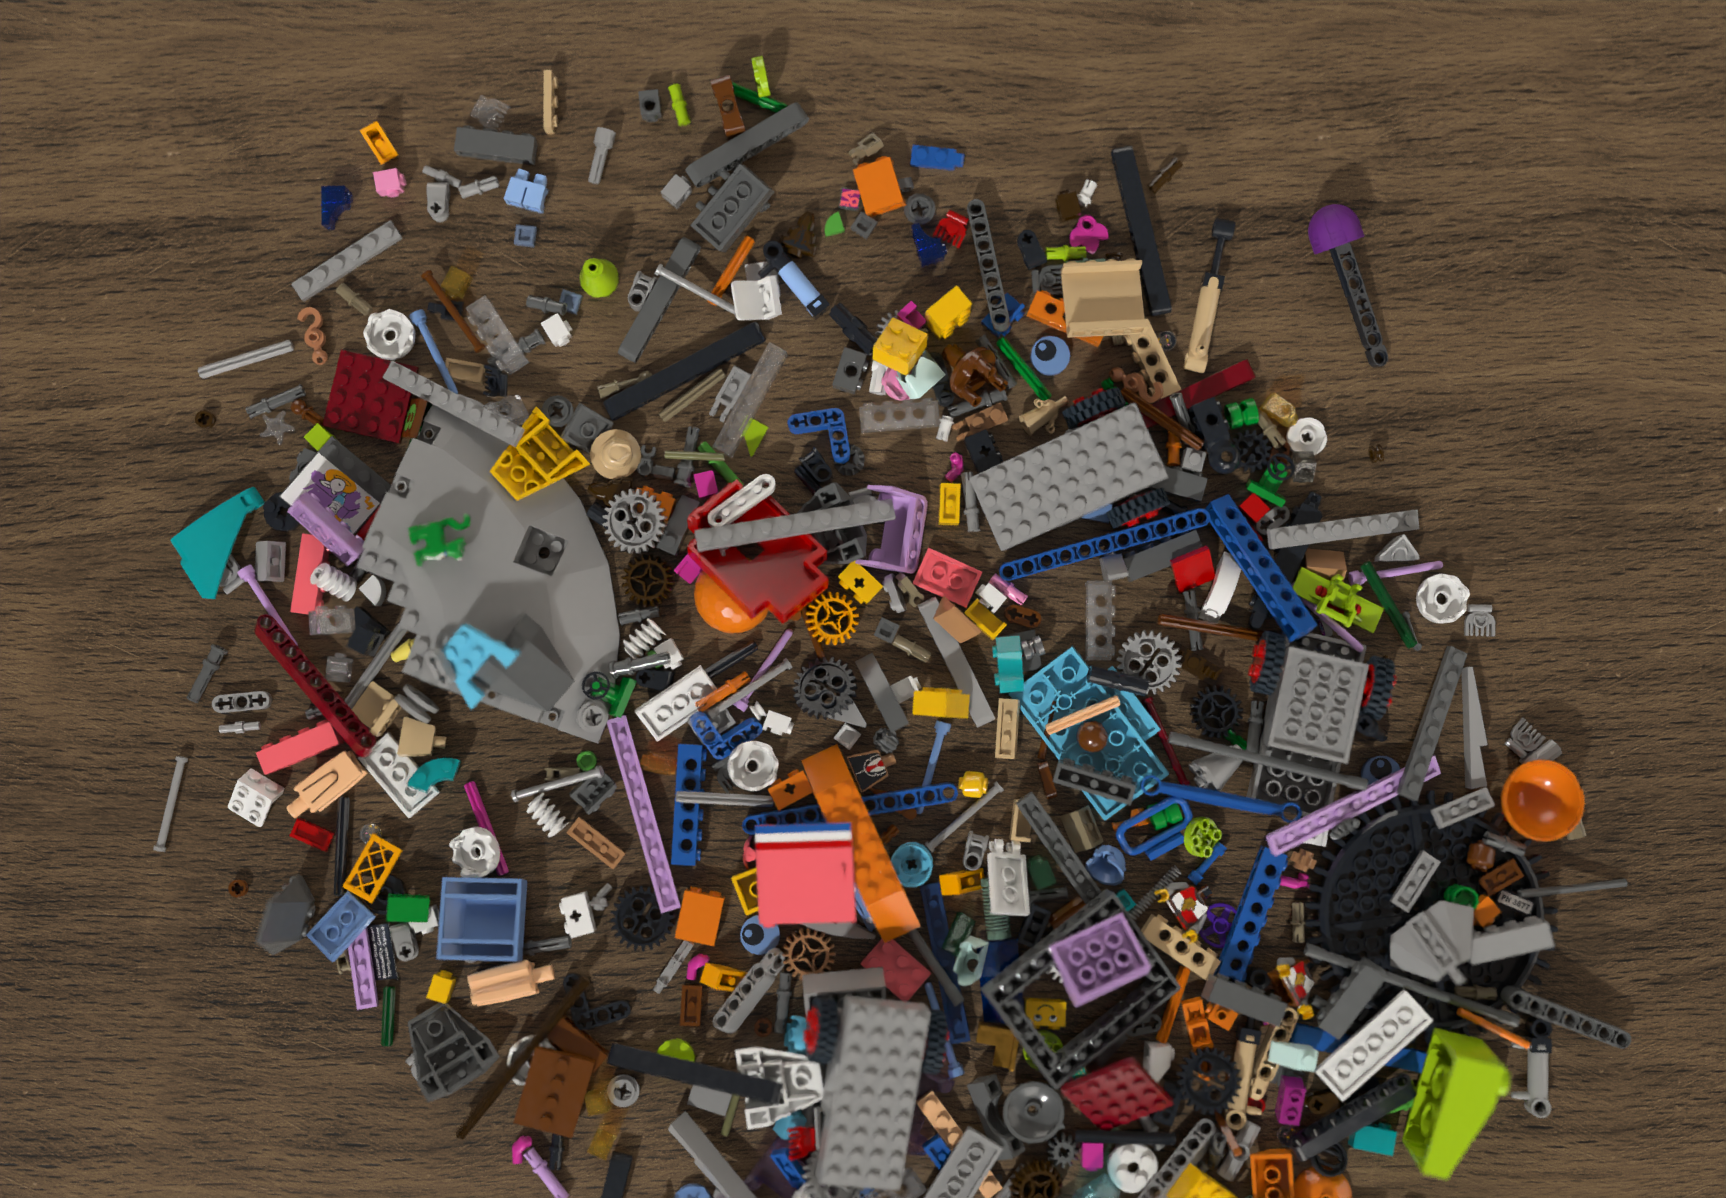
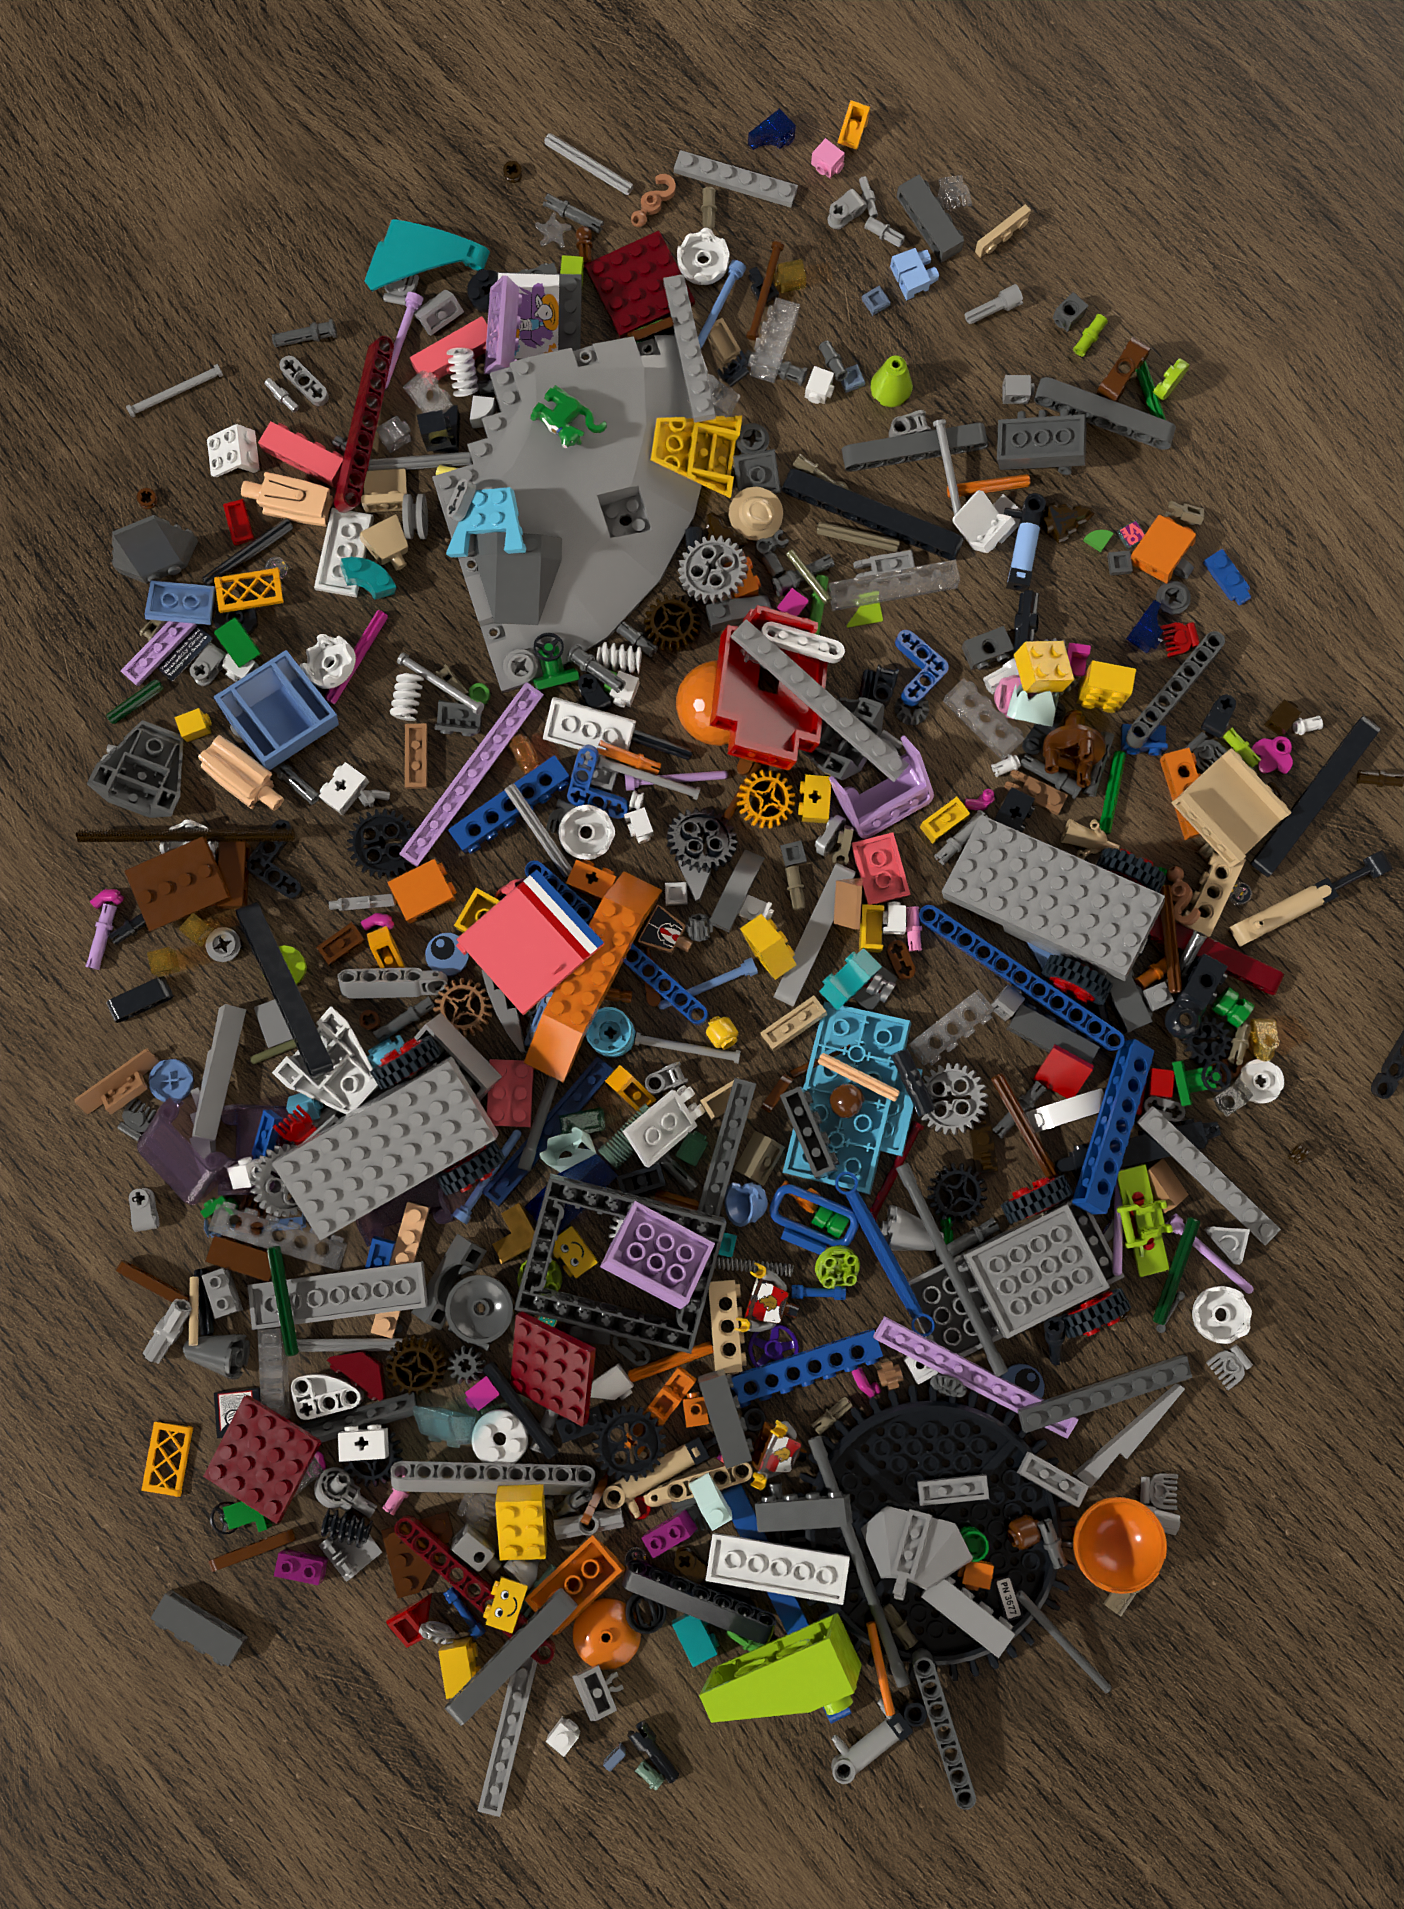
camera: 55 degrees right, 5 degrees down
dark pink panel [674,554,702,584] -> none
medium blue tile [1030,336,1070,376] -> none
reddish brown plate [1477,858,1524,896] -> none

